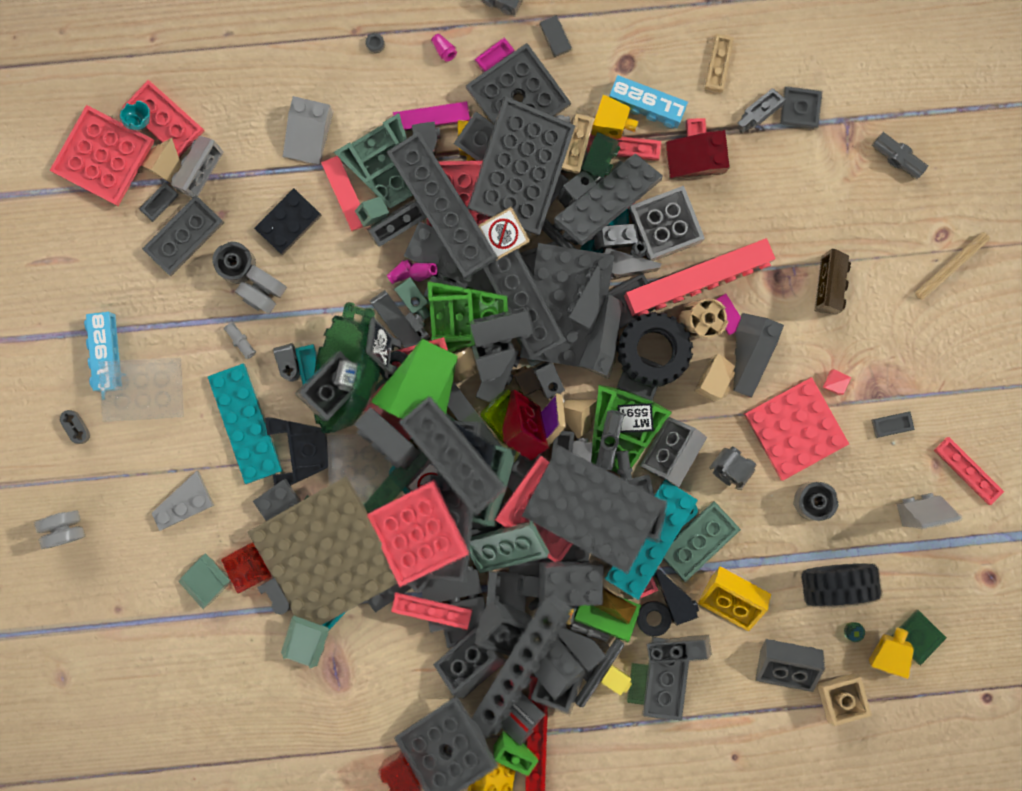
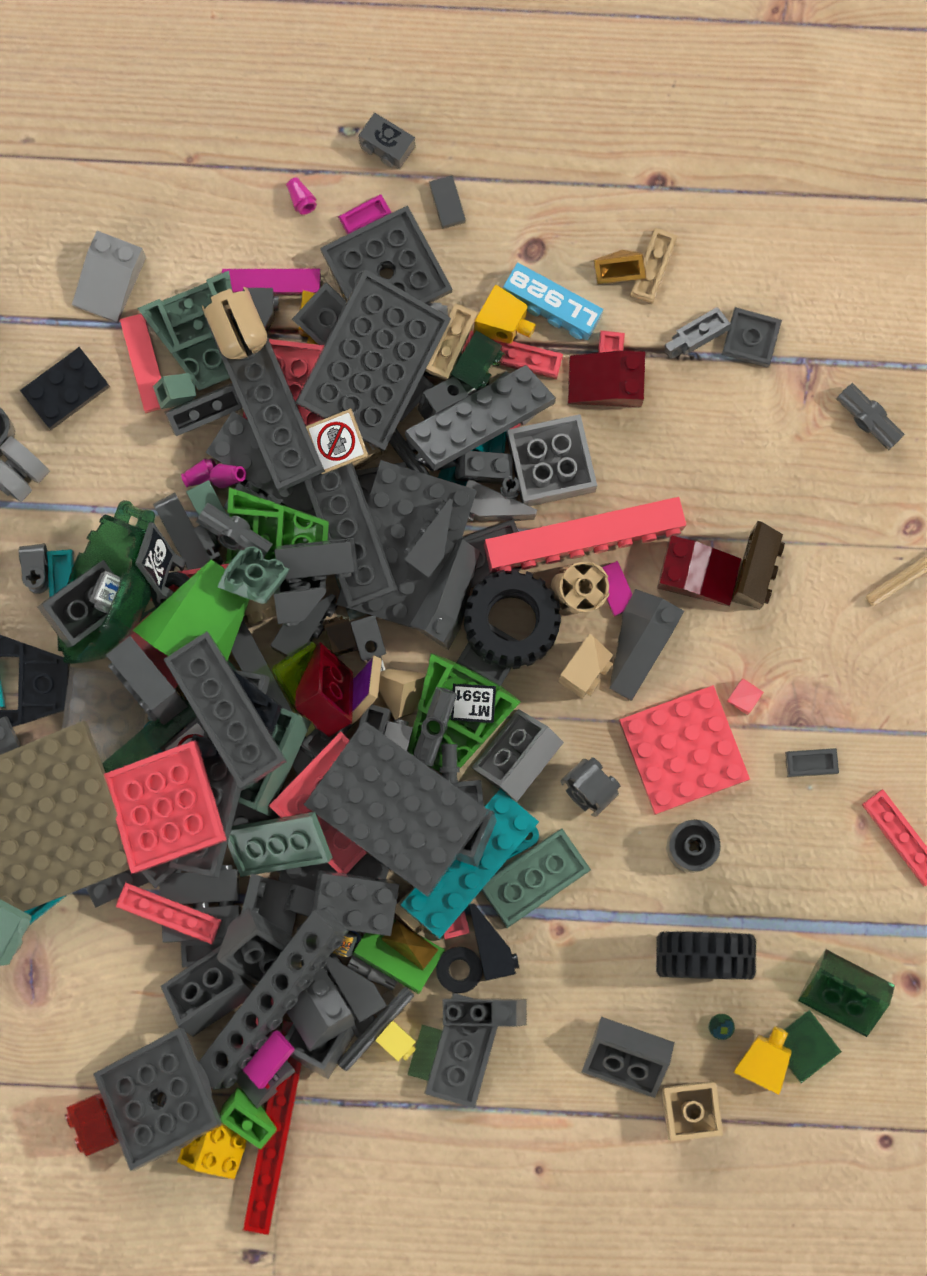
camera: 10 degrees right, 5 degrees down
dark grey tile [366,33,385,53] -> none
yellow slope [698,566,771,632] -> none
light grey slope [897,493,962,529] -> none
none -> dark grey piece [196,503,272,558]
none -> tan cylinder [202,287,267,359]
none -> sand green slope [218,547,290,604]
none -> dark pink tile [243,1031,295,1089]
none -> pearl gold slope [594,250,646,284]
none -> dark red slope [657,535,741,607]
none -> clear green slope [798,949,895,1037]

